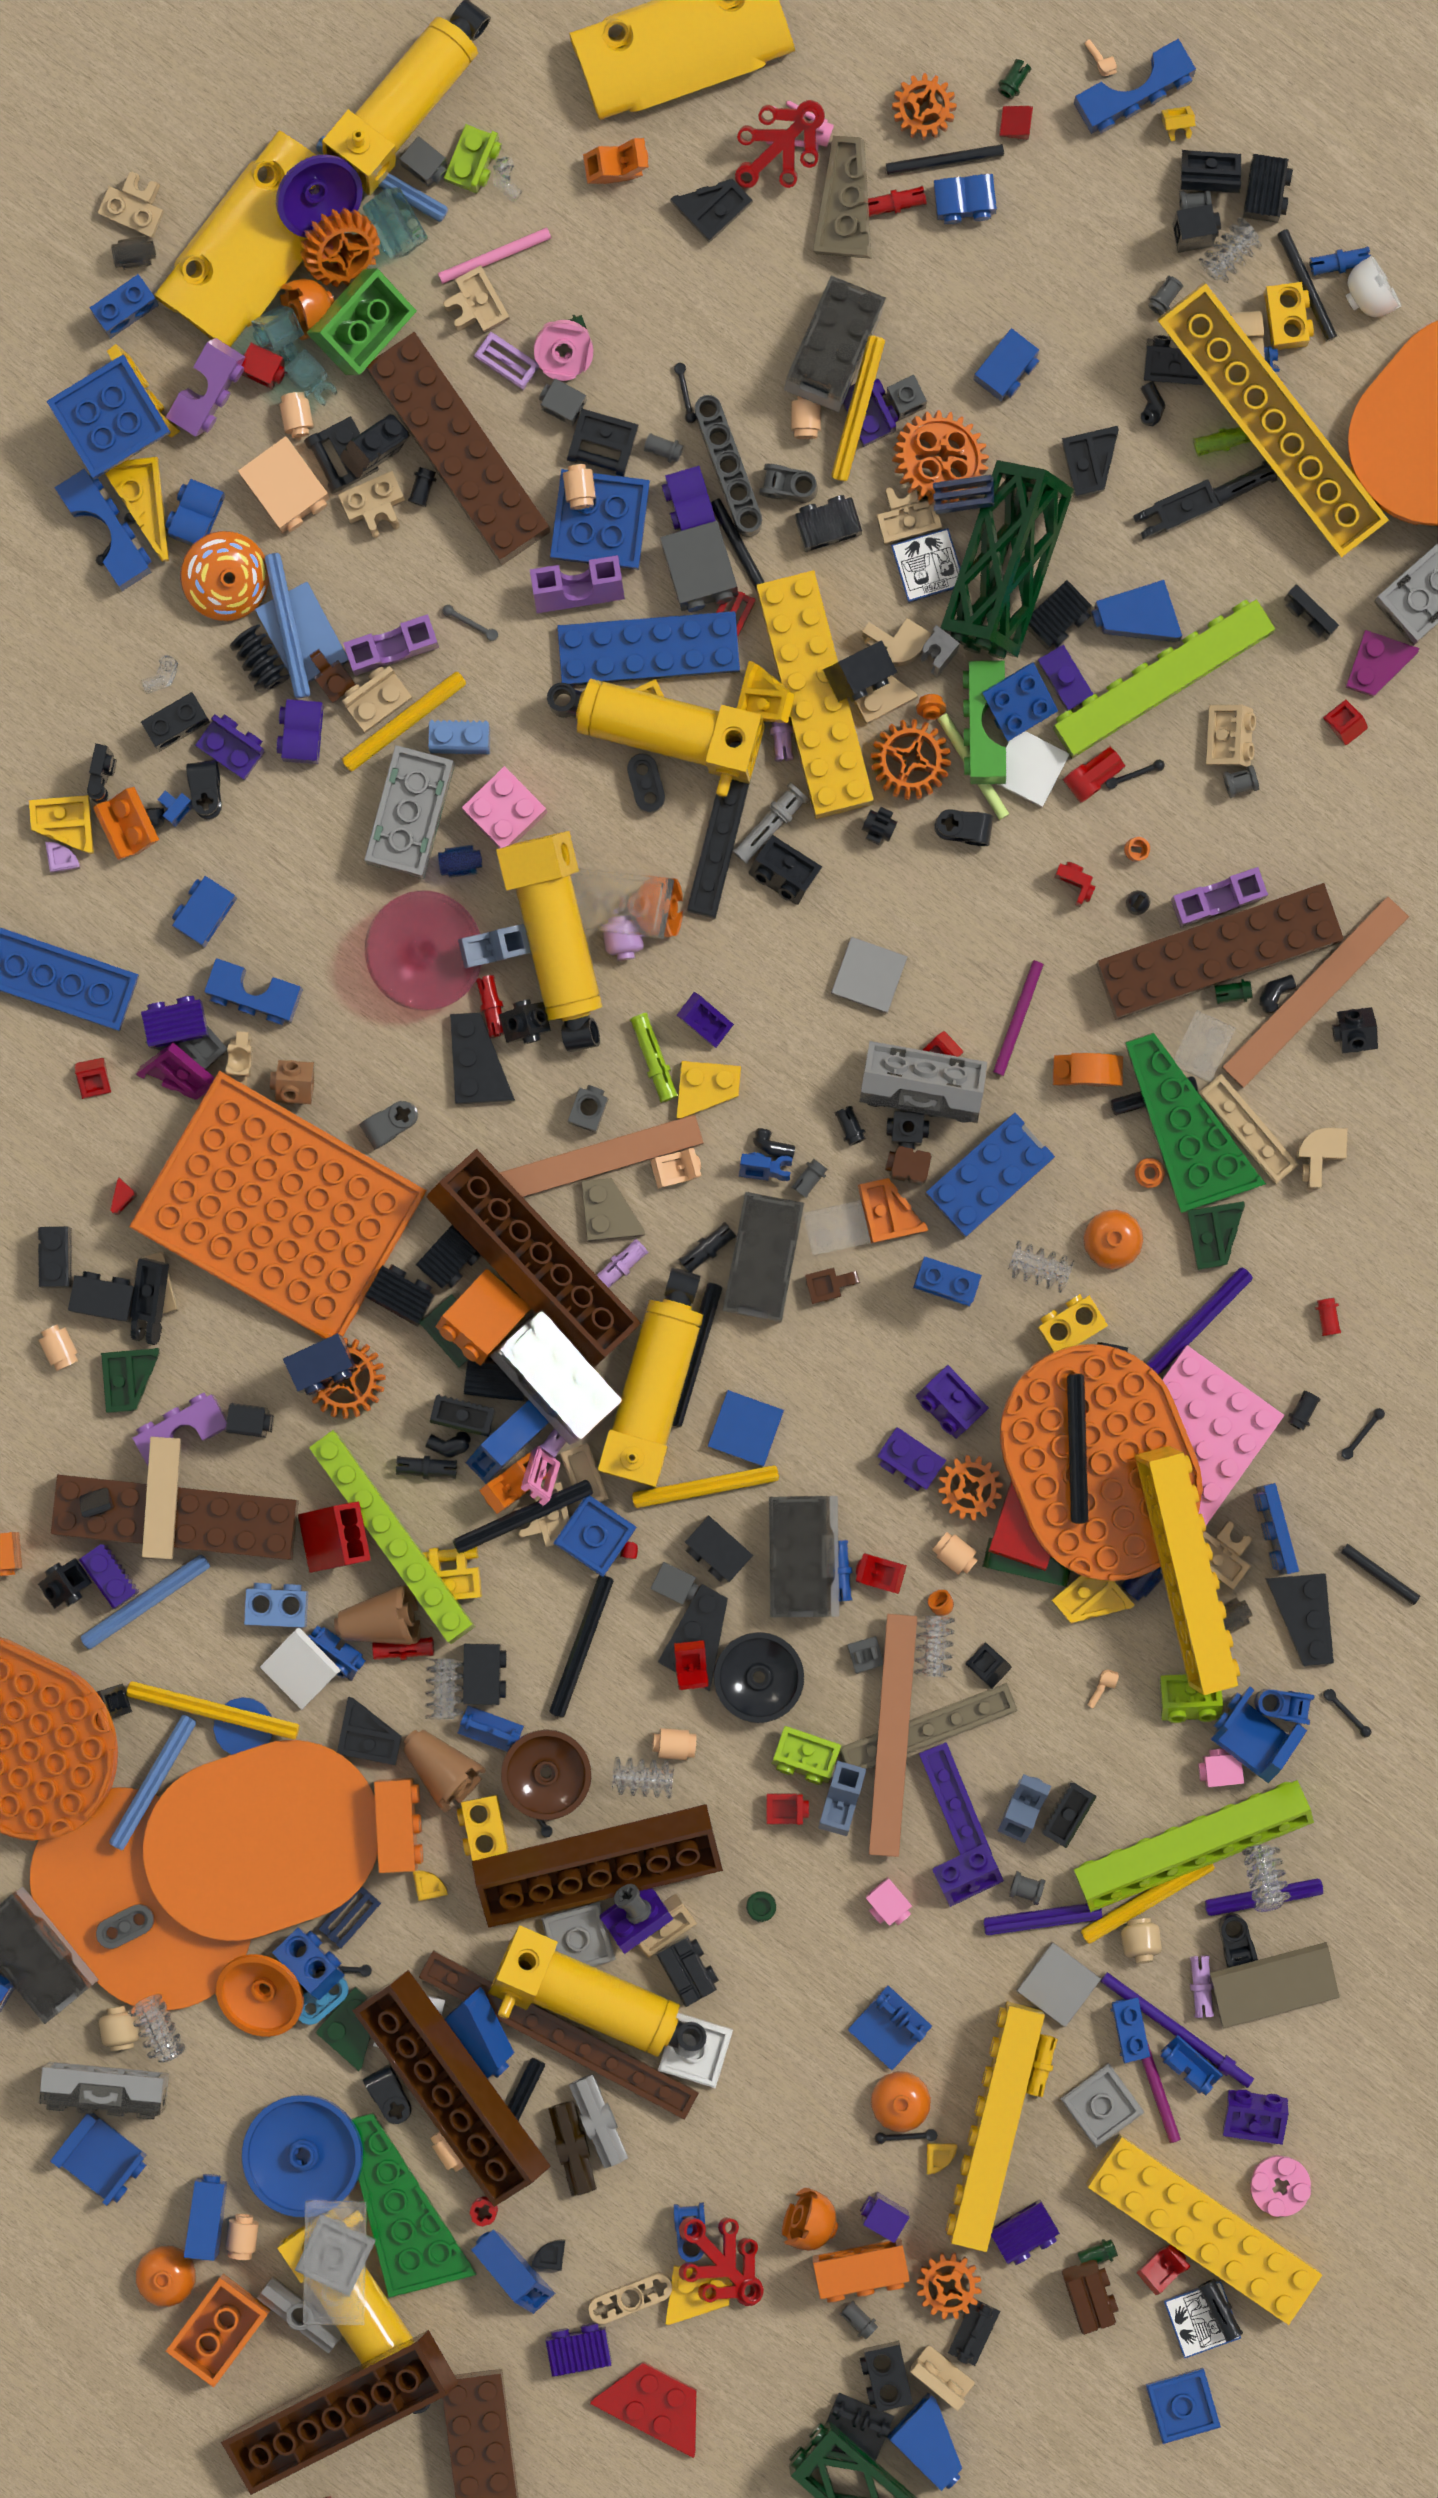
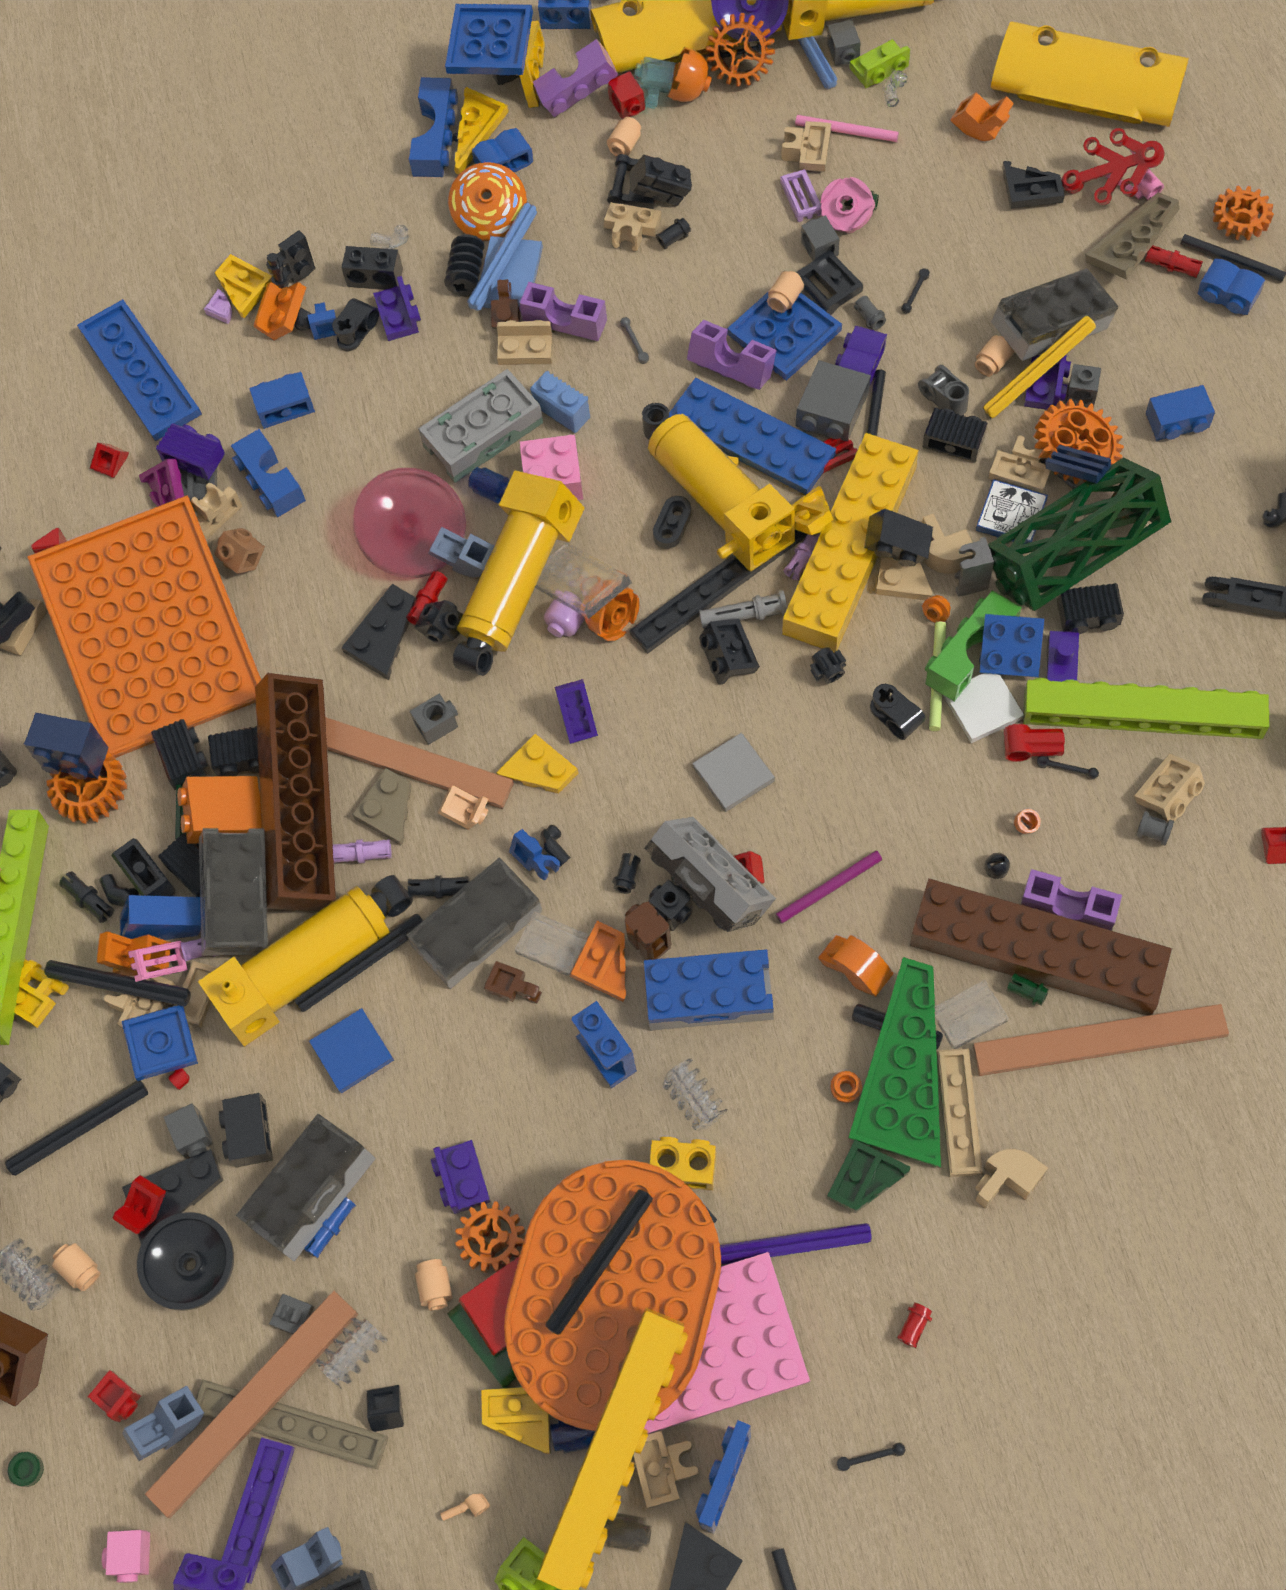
camera: 40 degrees right, 20 degrees down
light nougat brick [238,436,330,533] -> none
dark purple brick [277,699,324,764] -> none
clear light blue brick [284,349,337,406] -> none
bright green brick [307,268,417,375] -> none
yellow axle [342,671,466,771] -> none
dark grey piece [359,1101,418,1150] -> none
clear light blue brick [363,187,428,259] -> none
reddish brown brick [366,332,550,566] -> none
lime pin [629,1013,678,1103] -> none
yellow axle [632,1465,779,1508] -> none
dark grey beam [695,395,762,537] -> none
lime bracket [771,1726,841,1785] -> none
dark grey pin [791,1159,828,1198] -> none
red bracket [856,1553,907,1594] -> none
orange gear [871,719,951,800] -> none
dark purple bracket [916,1365,989,1439] -> none
orange hinge [928,1590,954,1616] -> none
red bracket [1054,862,1096,907] -> none
black wing [1062,426,1119,498] -> none
orange cylinder [1083,1209,1144,1269] -> none
blue slope [1091,580,1182,642] -> none
black arm [1259,974,1296,1013] -> none
black pin [1288,1391,1321,1431] -> none
black brick [1332,1007,1378,1054] -> none

